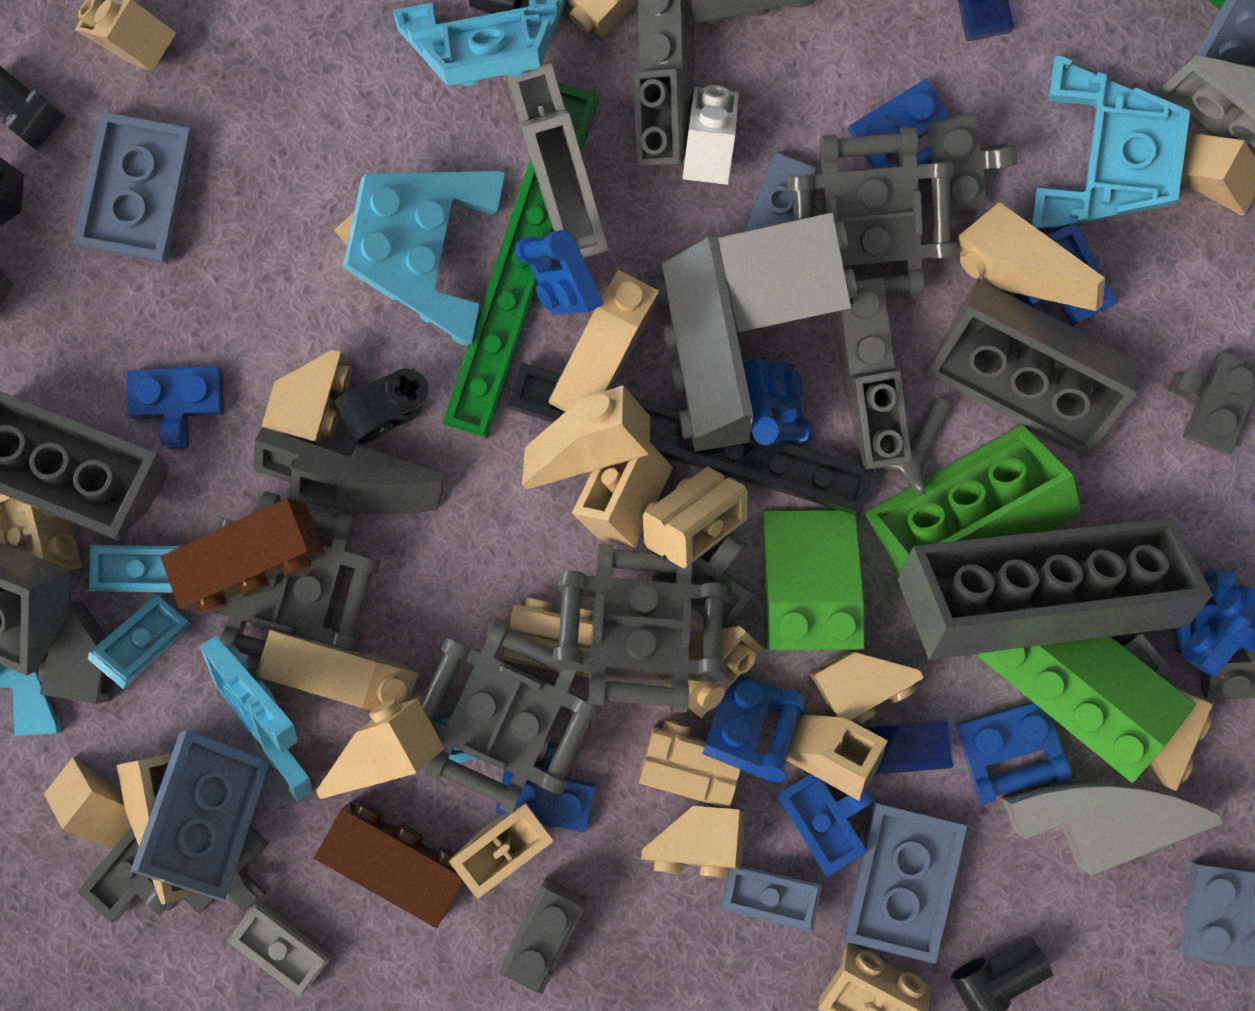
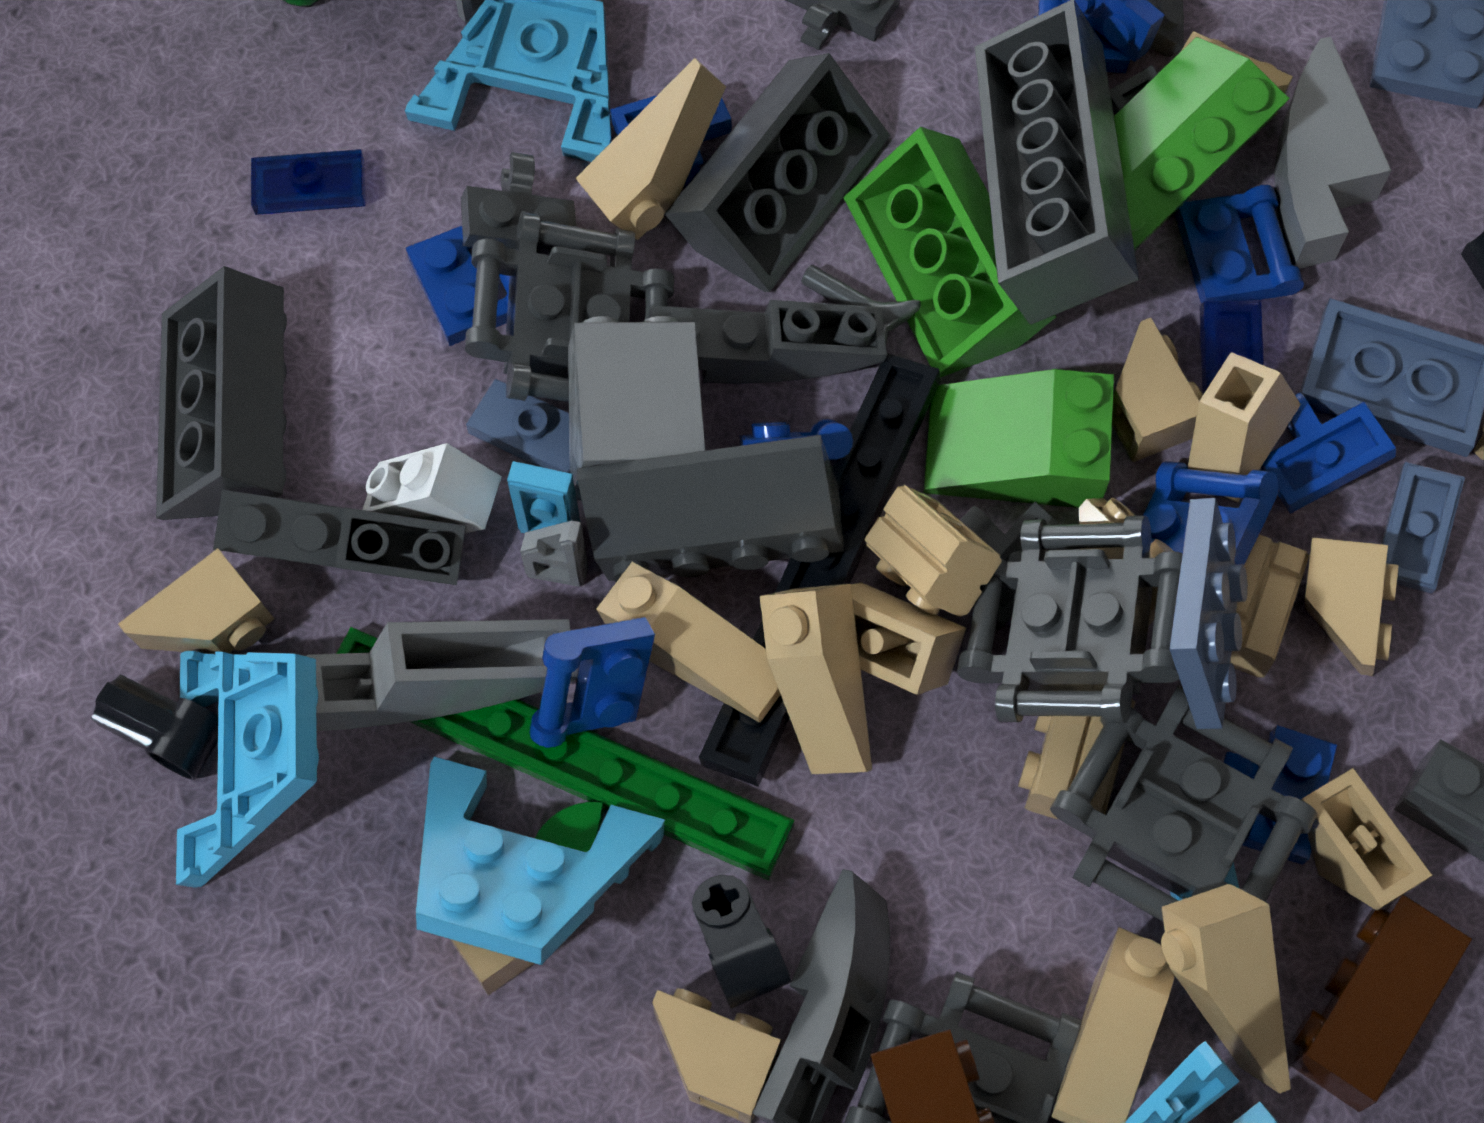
camera: 85 degrees left, 20 degrees down
none -> medium azure plate [507,461,581,533]
none -> light grey tile [520,520,588,587]
none -> green tile [535,802,604,852]
none -> sand blue plate [1170,498,1248,729]

